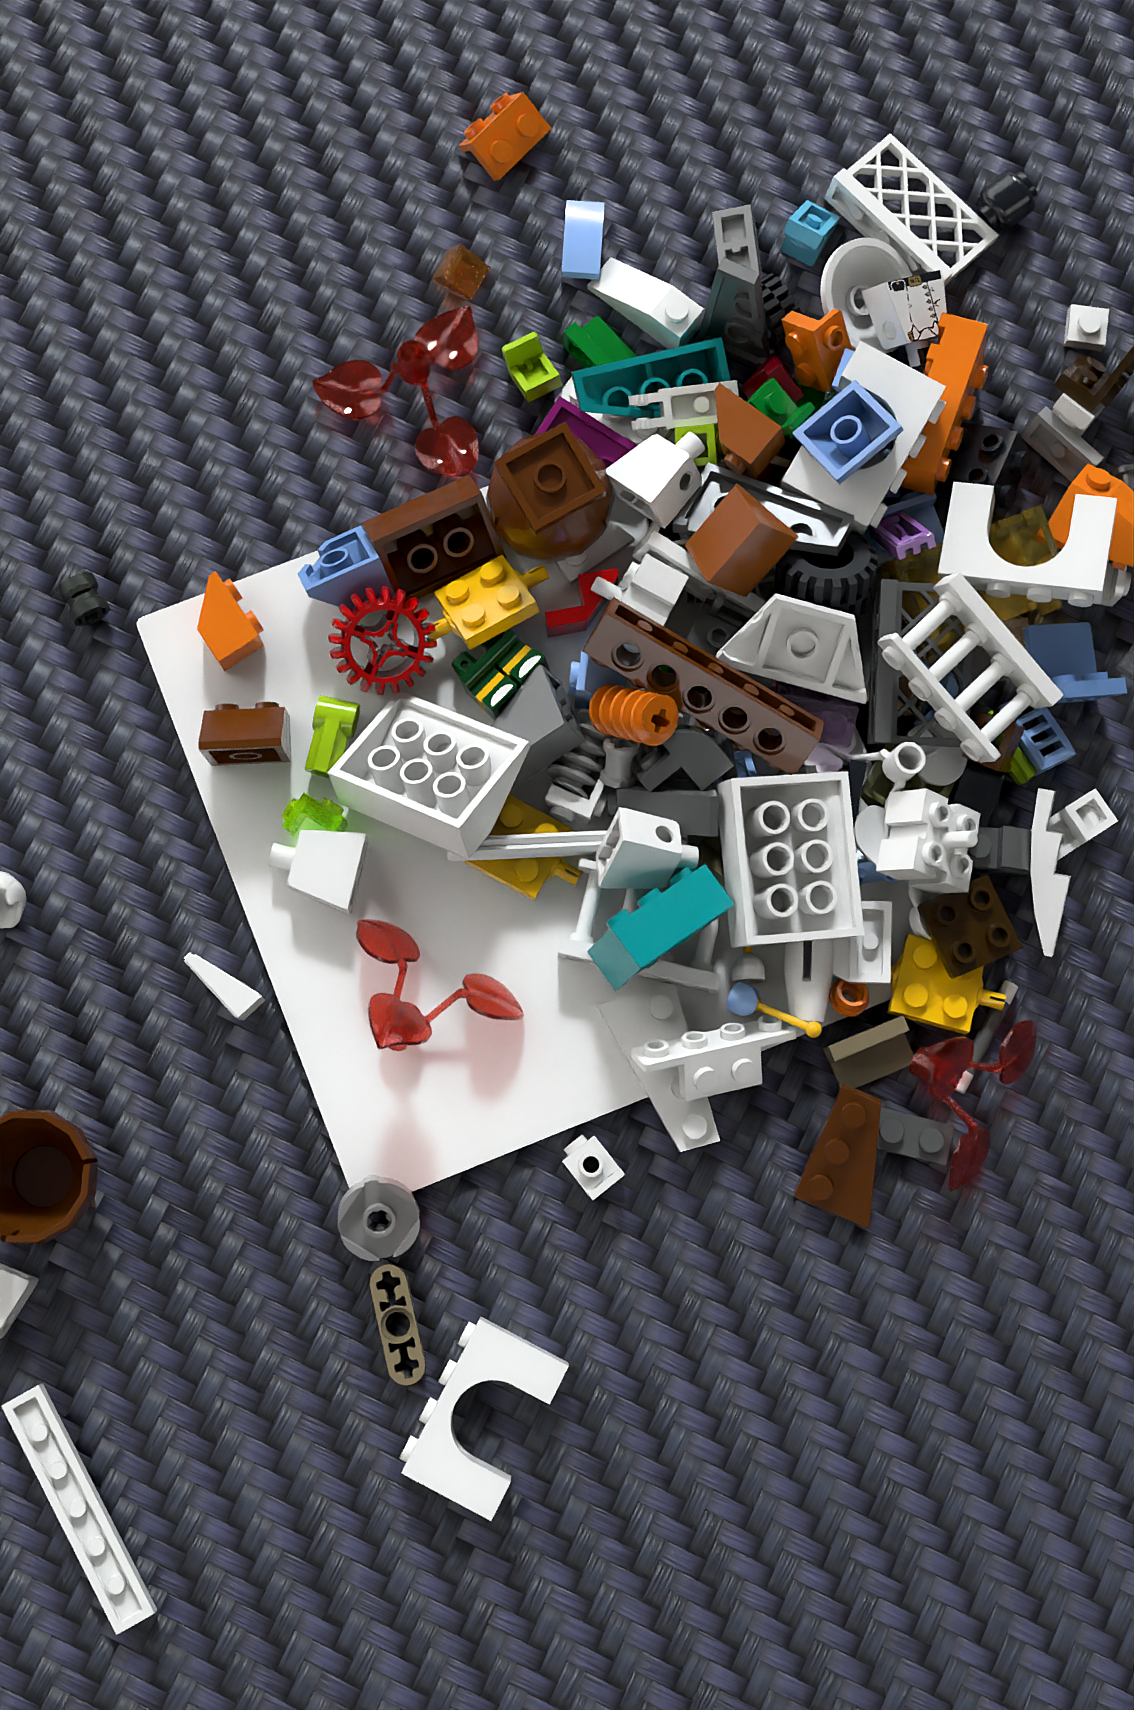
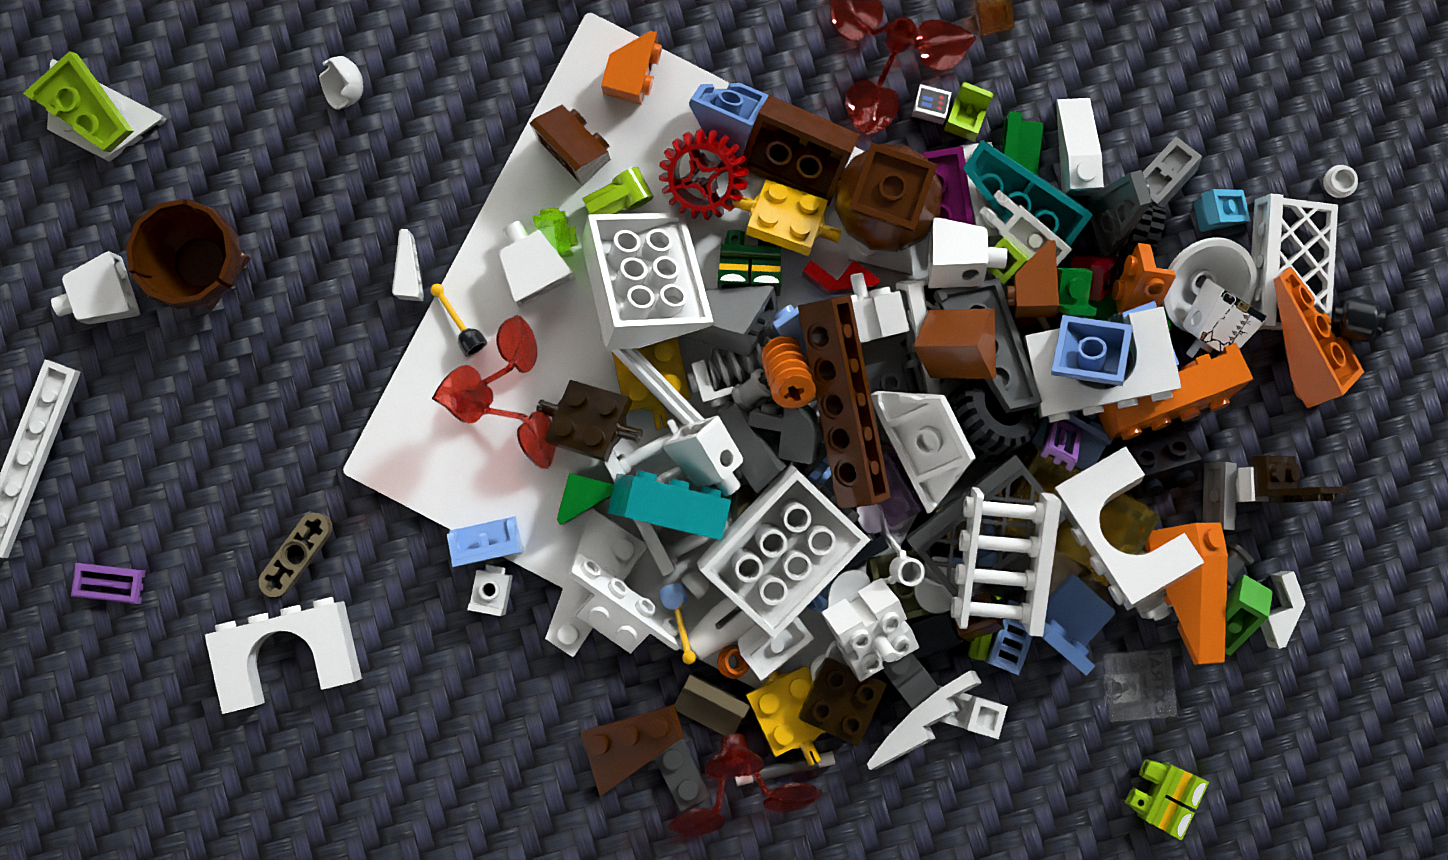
camera: 55 degrees right, 5 degrees up
light grey plate [337,1175,420,1261] -> none
light blue slope [561,200,604,280] -> none
white plate [1064,304,1109,351] -> none
none -> medium lavender tile [71,563,145,604]
none -> hinge [431,284,488,357]
none -> light blue hinge [447,516,523,567]
none -> dark brown plate [536,380,643,462]
none -> green slope [557,473,614,525]
none -> slope [912,84,952,125]
none -> orange wedge [1273,267,1364,408]
none -> white plate [1323,165,1358,198]

